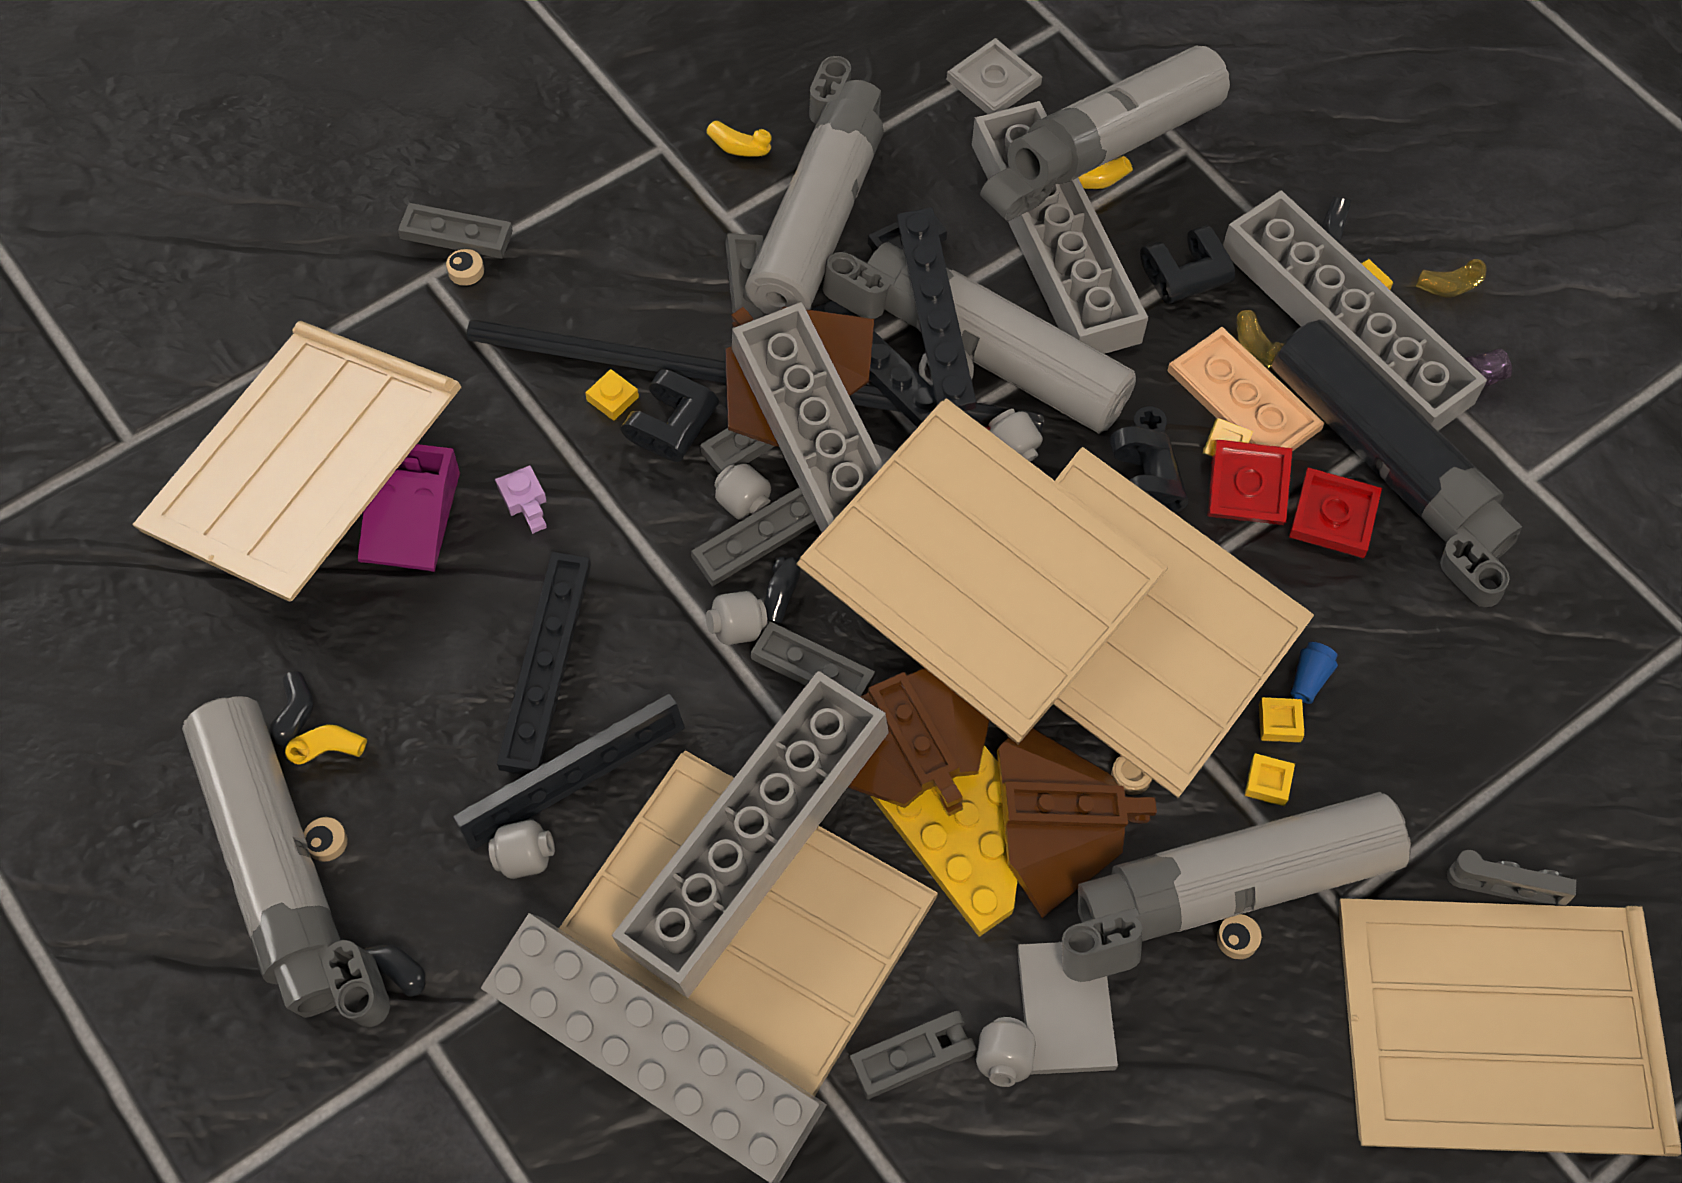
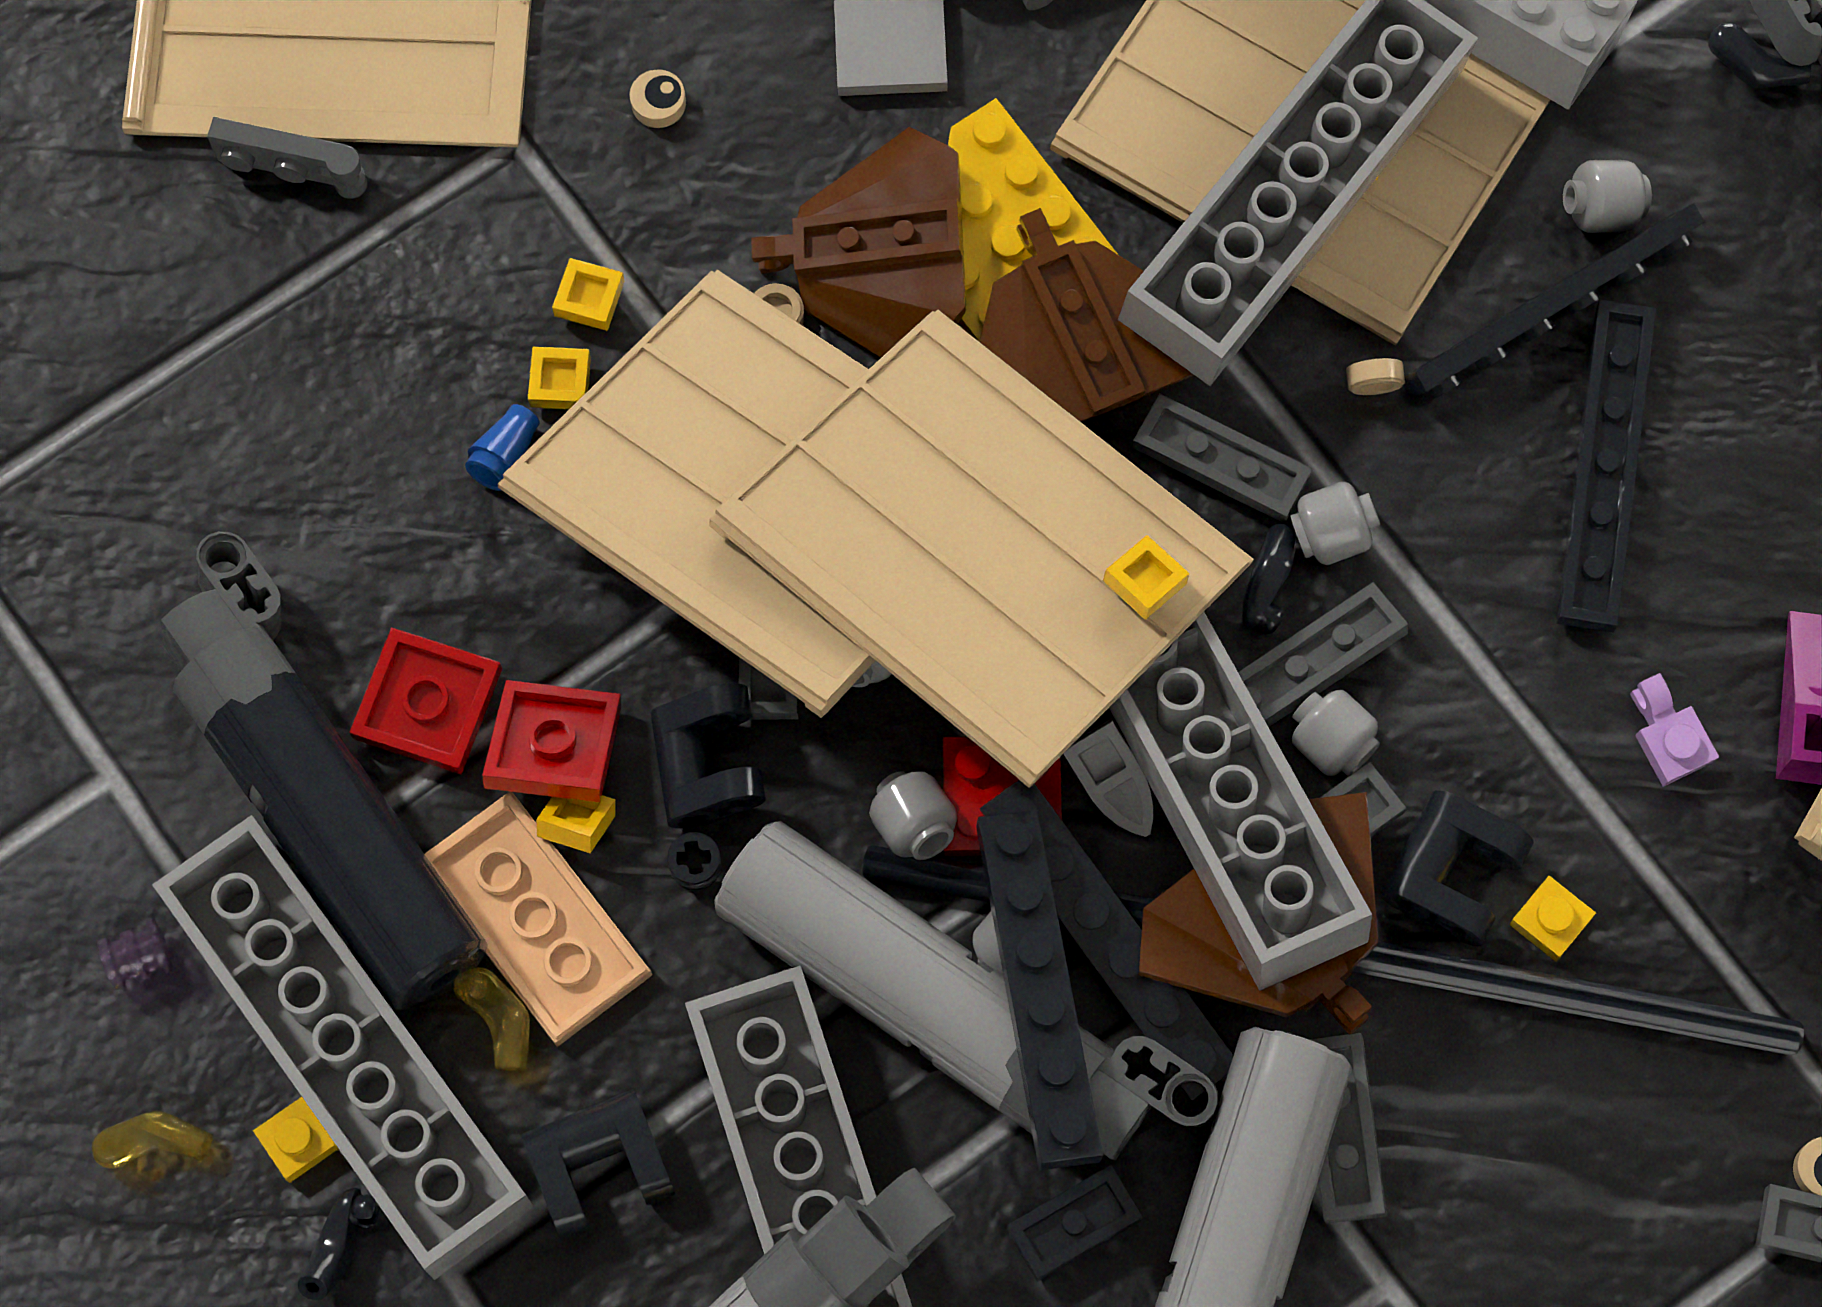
camera: 175 degrees left, 10 degrees up
light grey piece [1062,792,1411,982] -> none
none -> yellow plate [1103,535,1190,620]
none -> tan tile [1346,358,1405,395]

